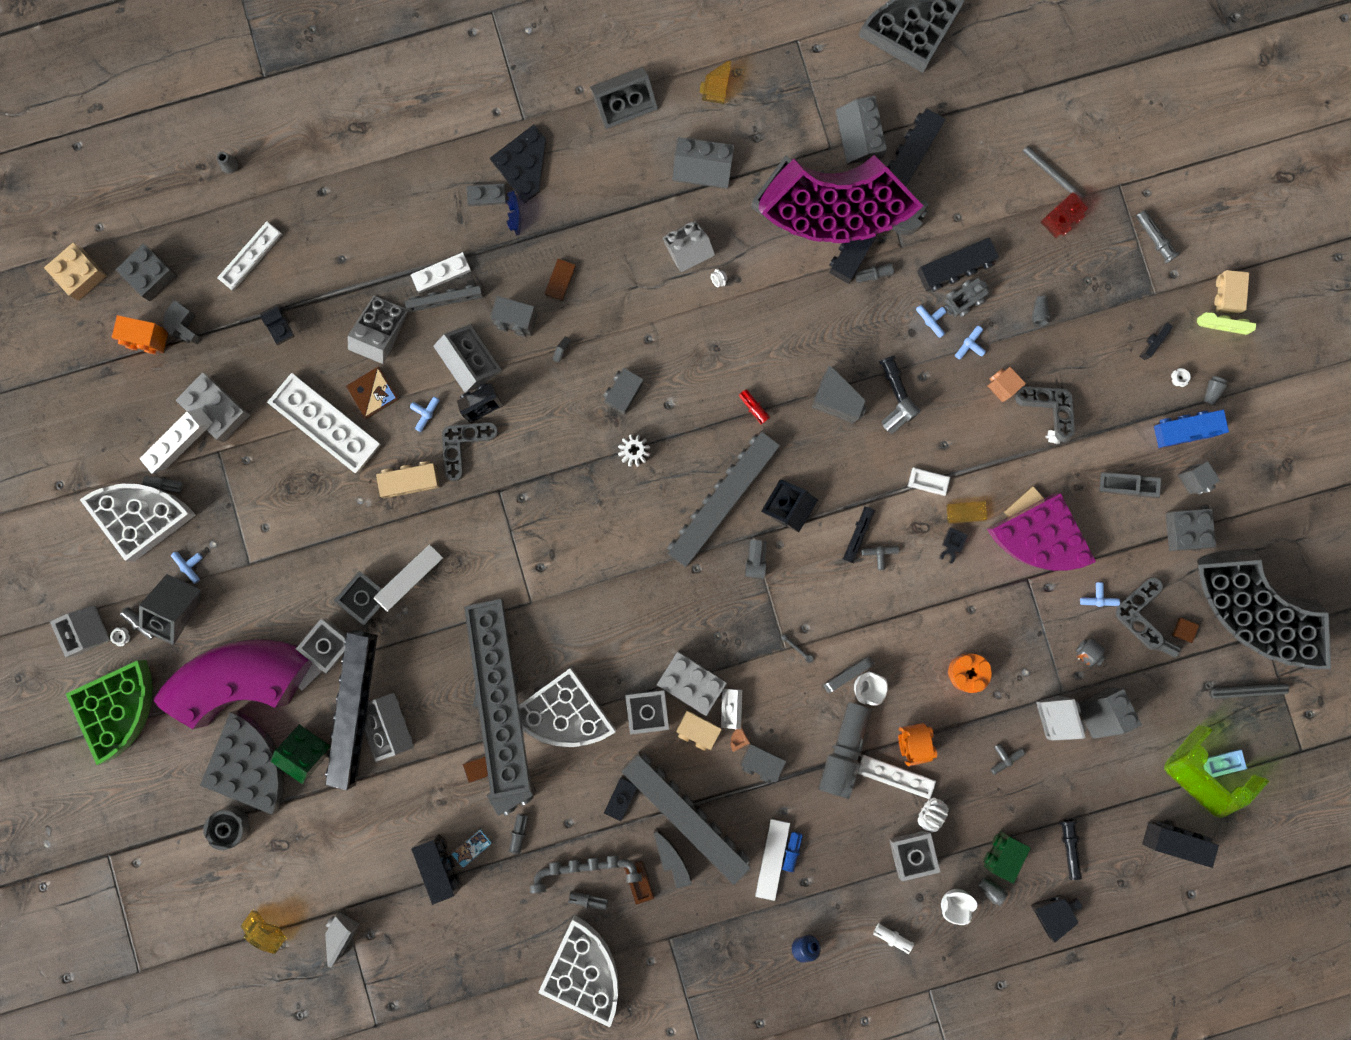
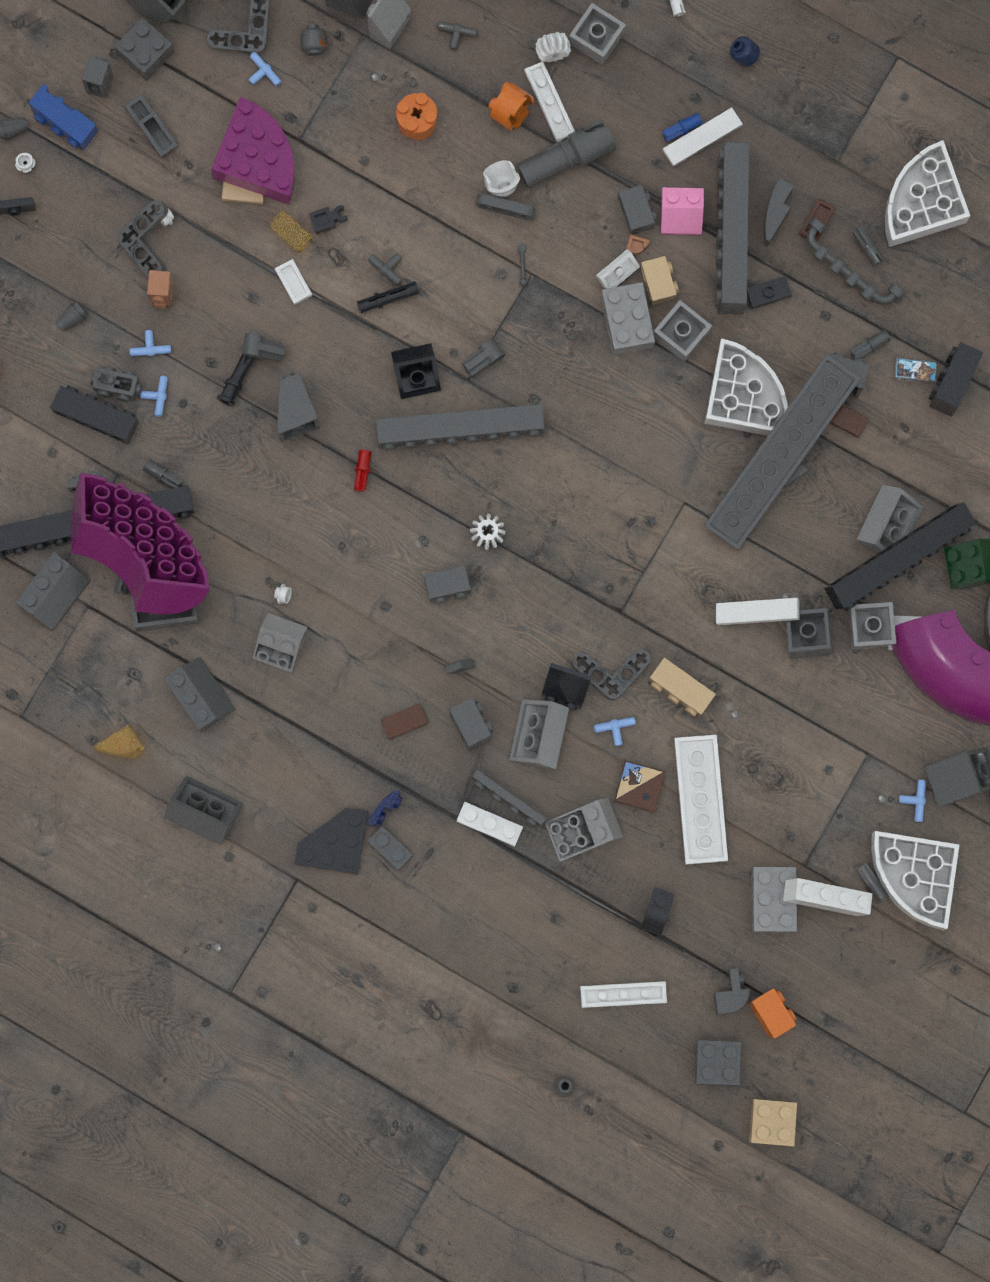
camera: 135 degrees left, 5 degrees down
none -> bright pink slope [661,187,704,235]

